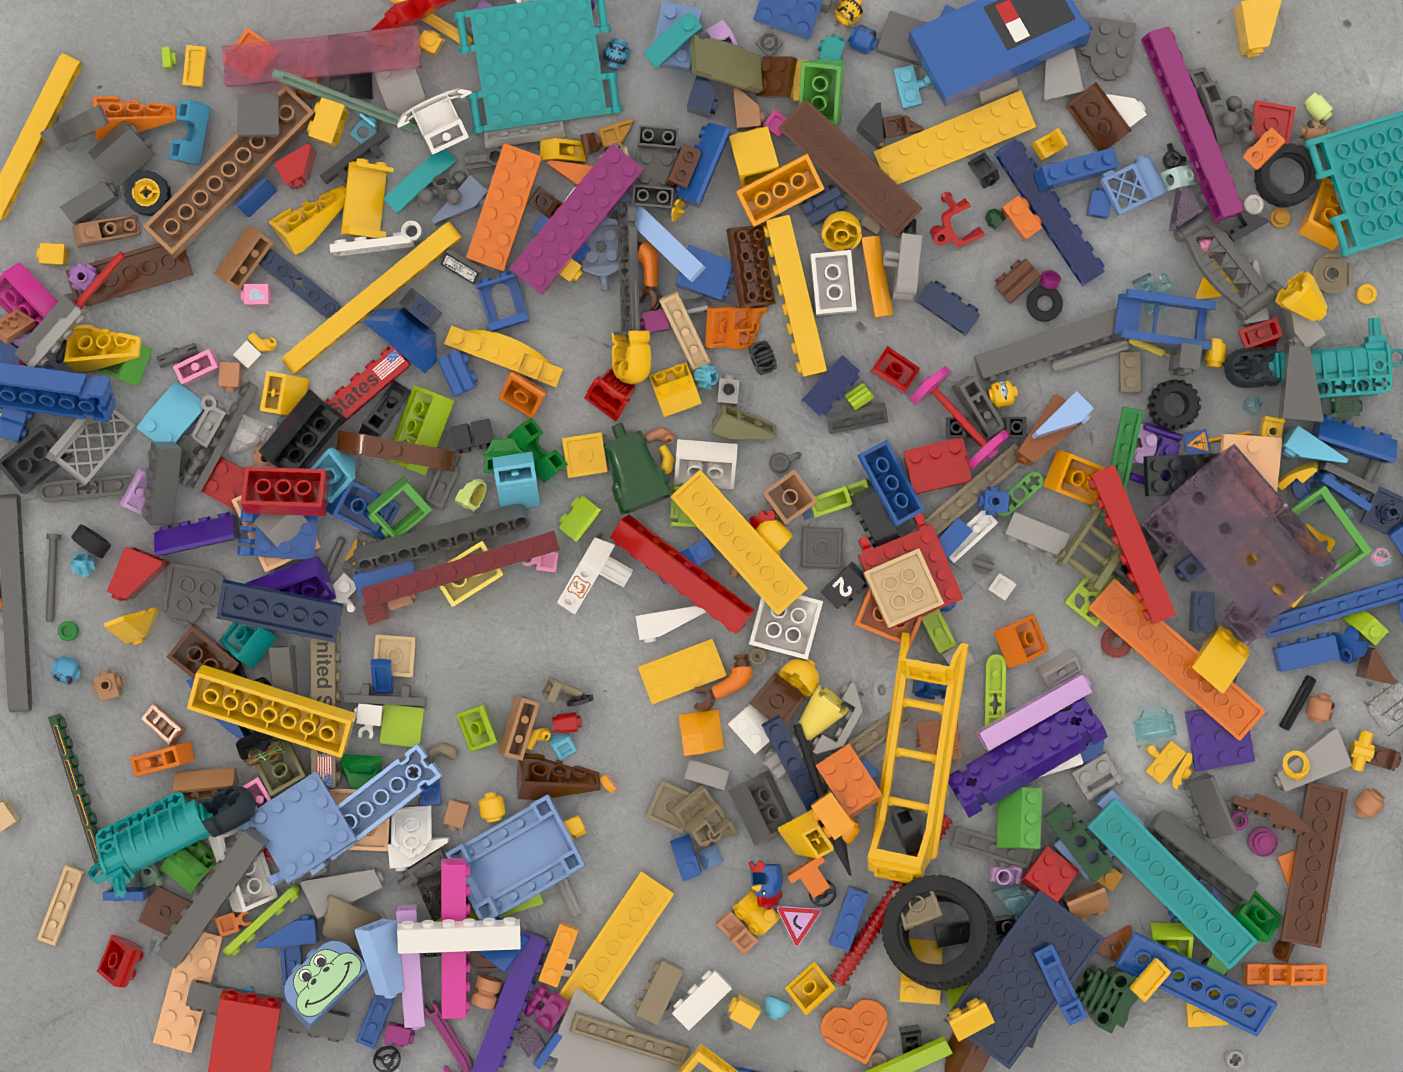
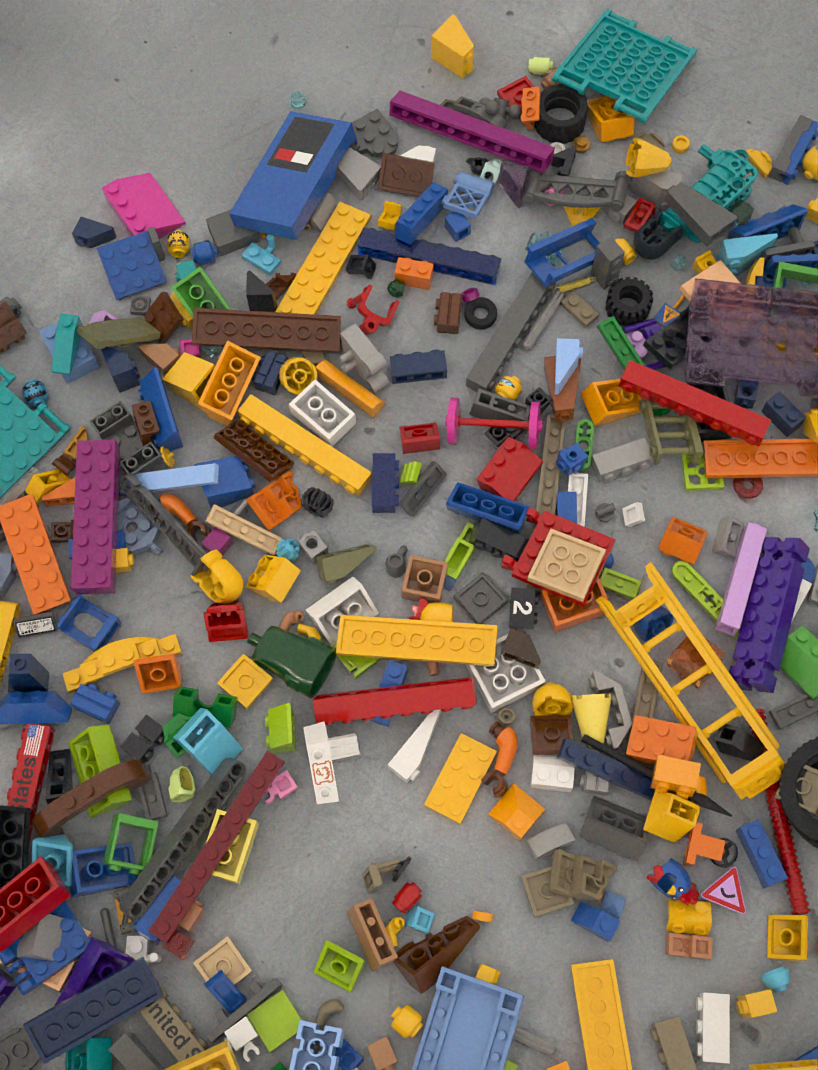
camera: 35 degrees left, 20 degrees down
none -> dark brown slope [501,628,541,669]

